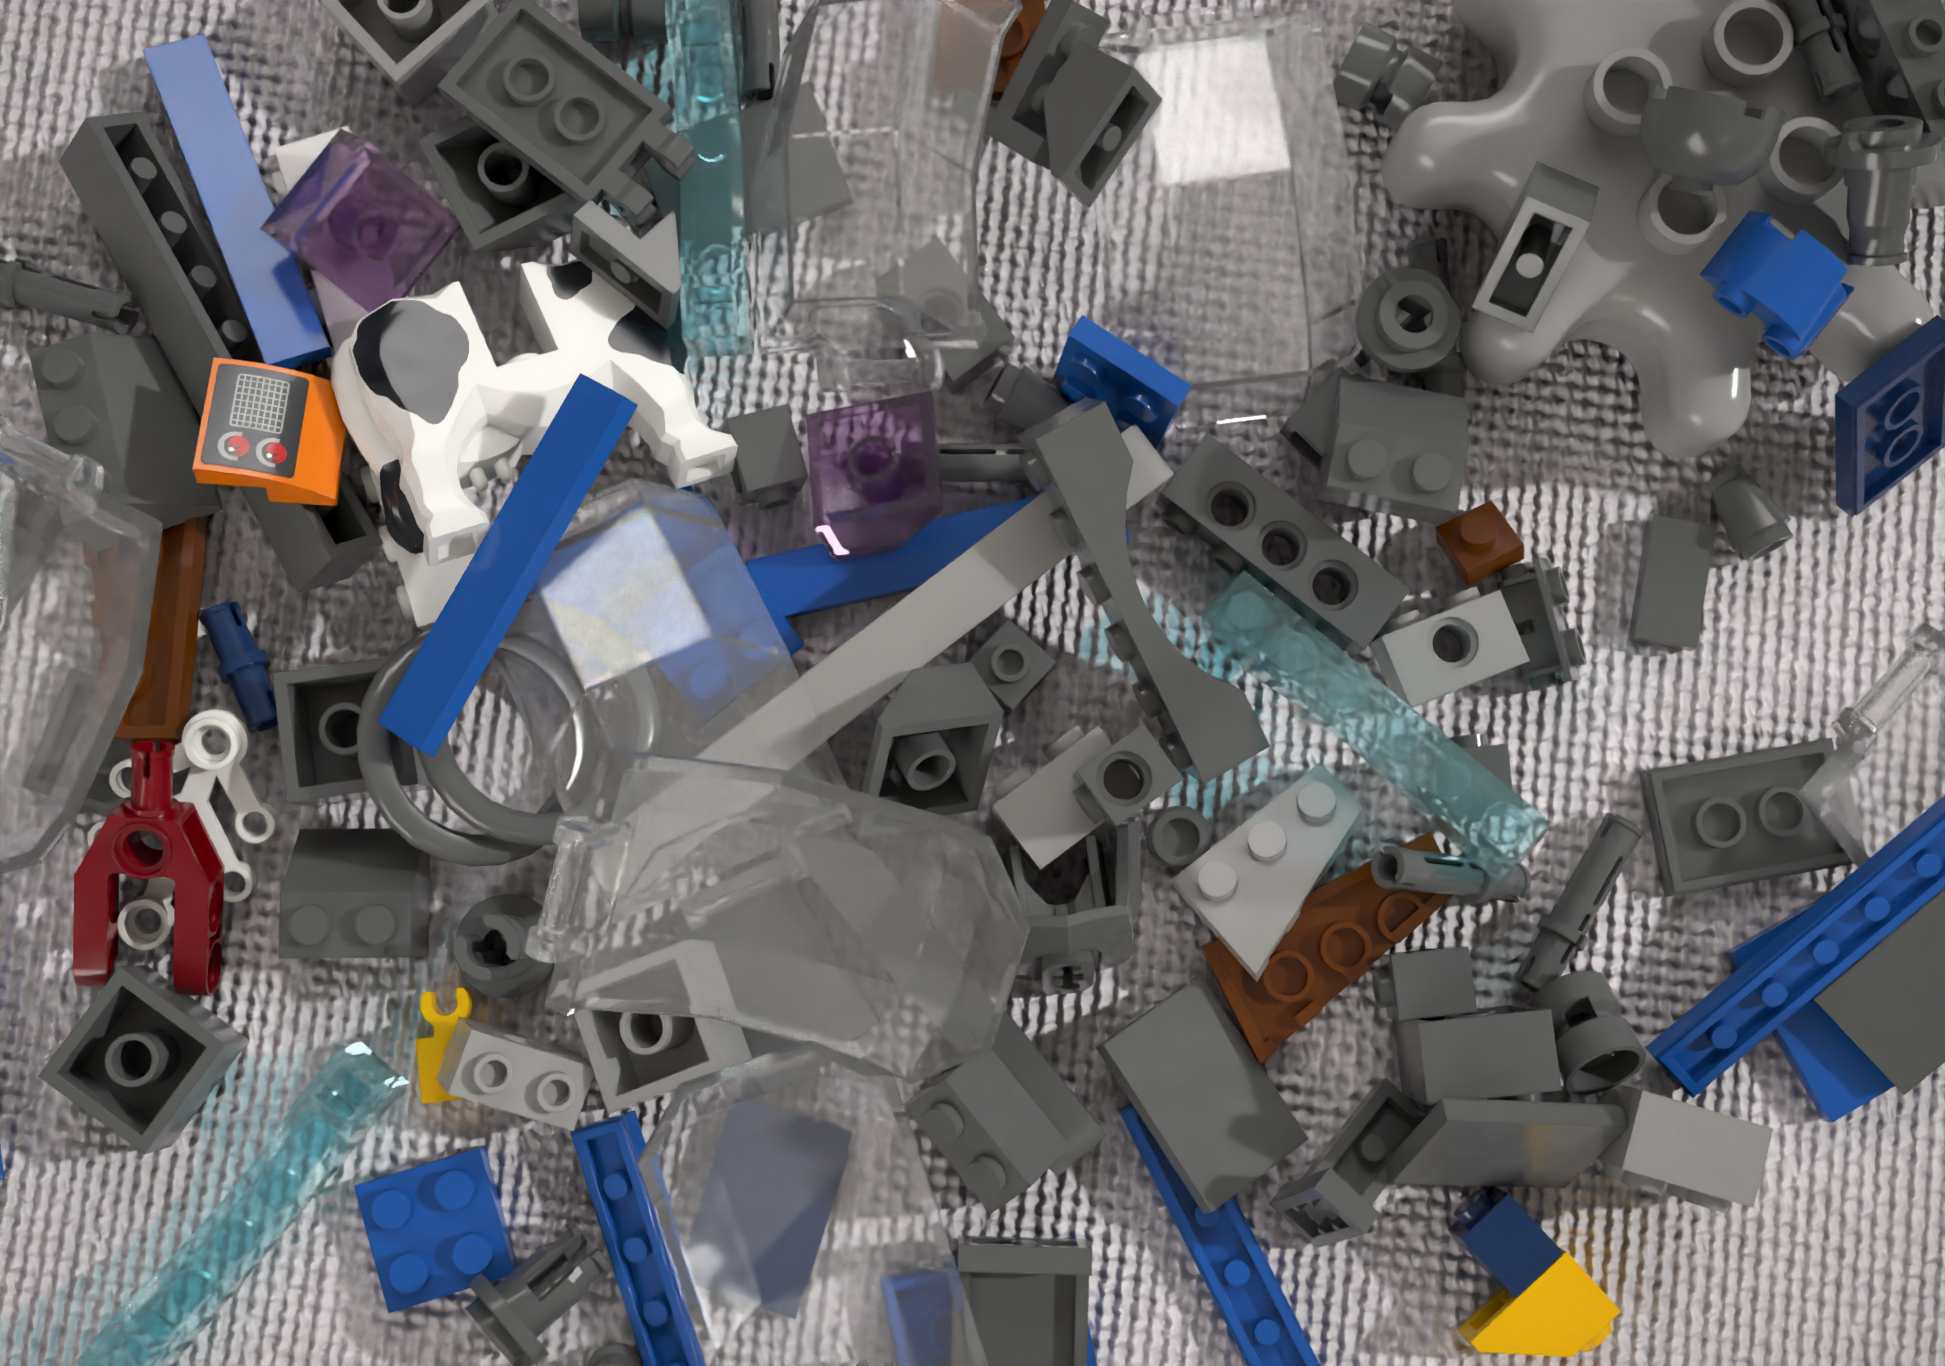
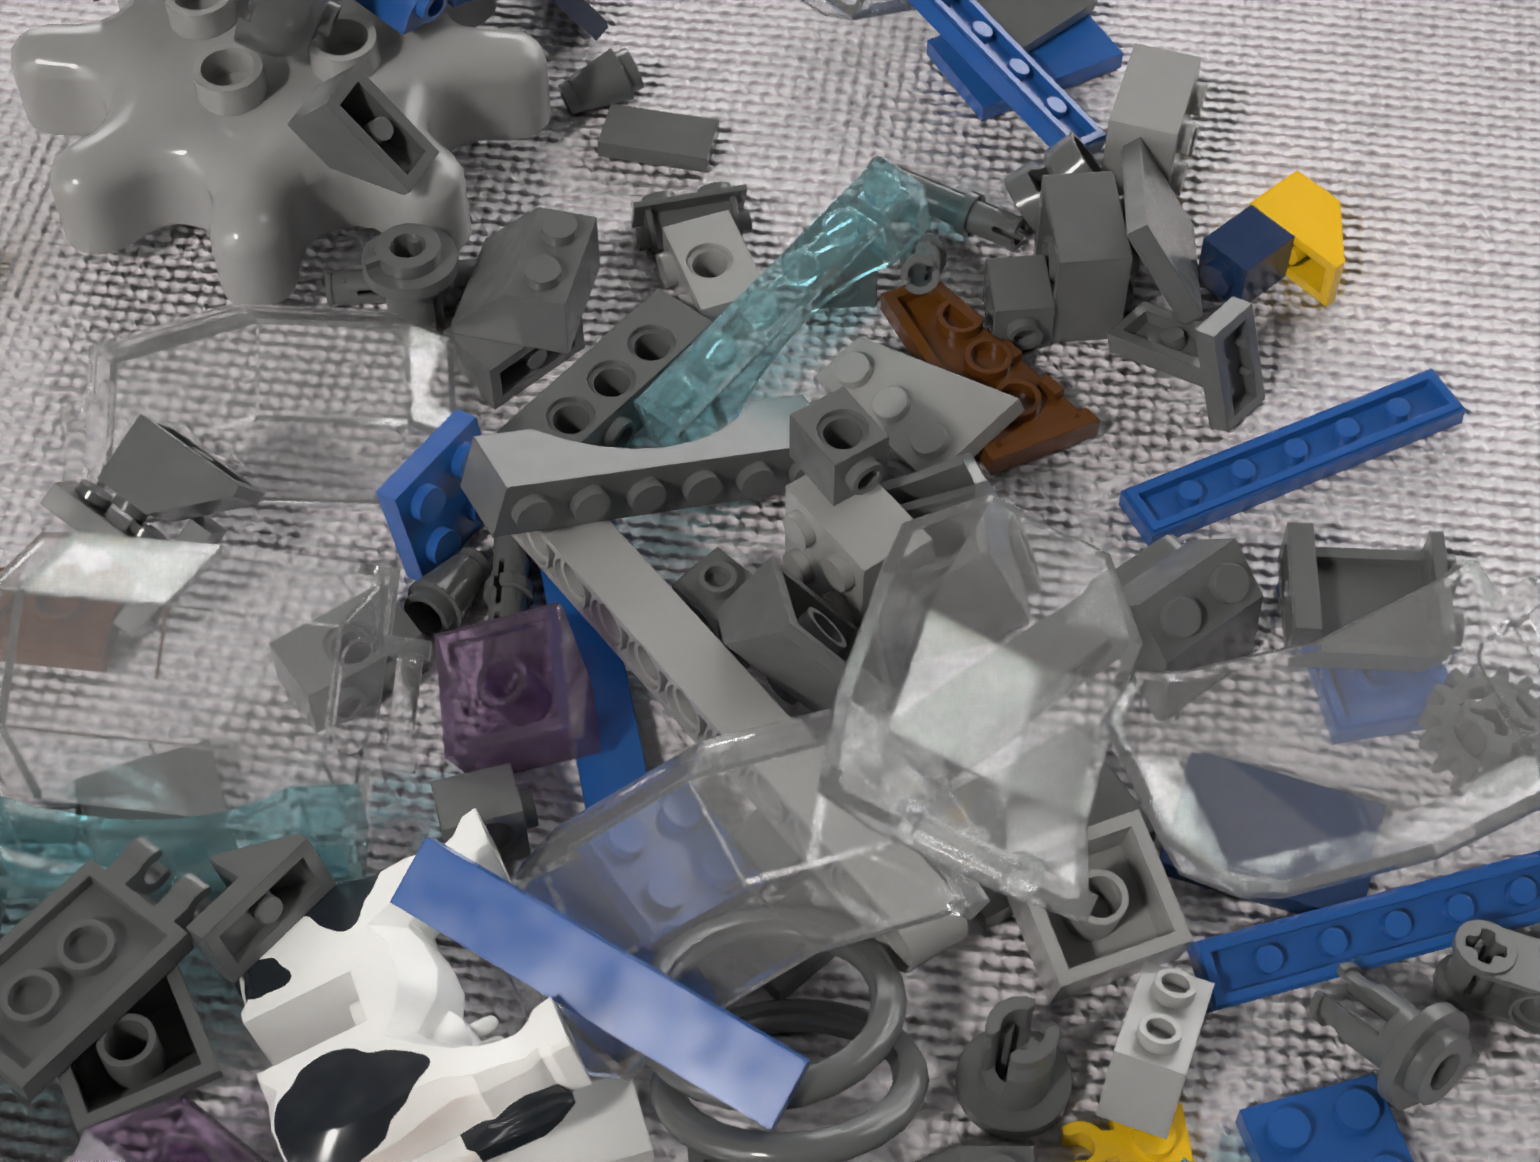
camera: 85 degrees left, 30 degrees down
dark grey tile [1095,975,1309,1214] -> none
dark grey wheel [1327,22,1443,131] -> none
reddish brown plate [1435,500,1524,586] -> none
dark grey tile [1639,738,1858,897] -> none

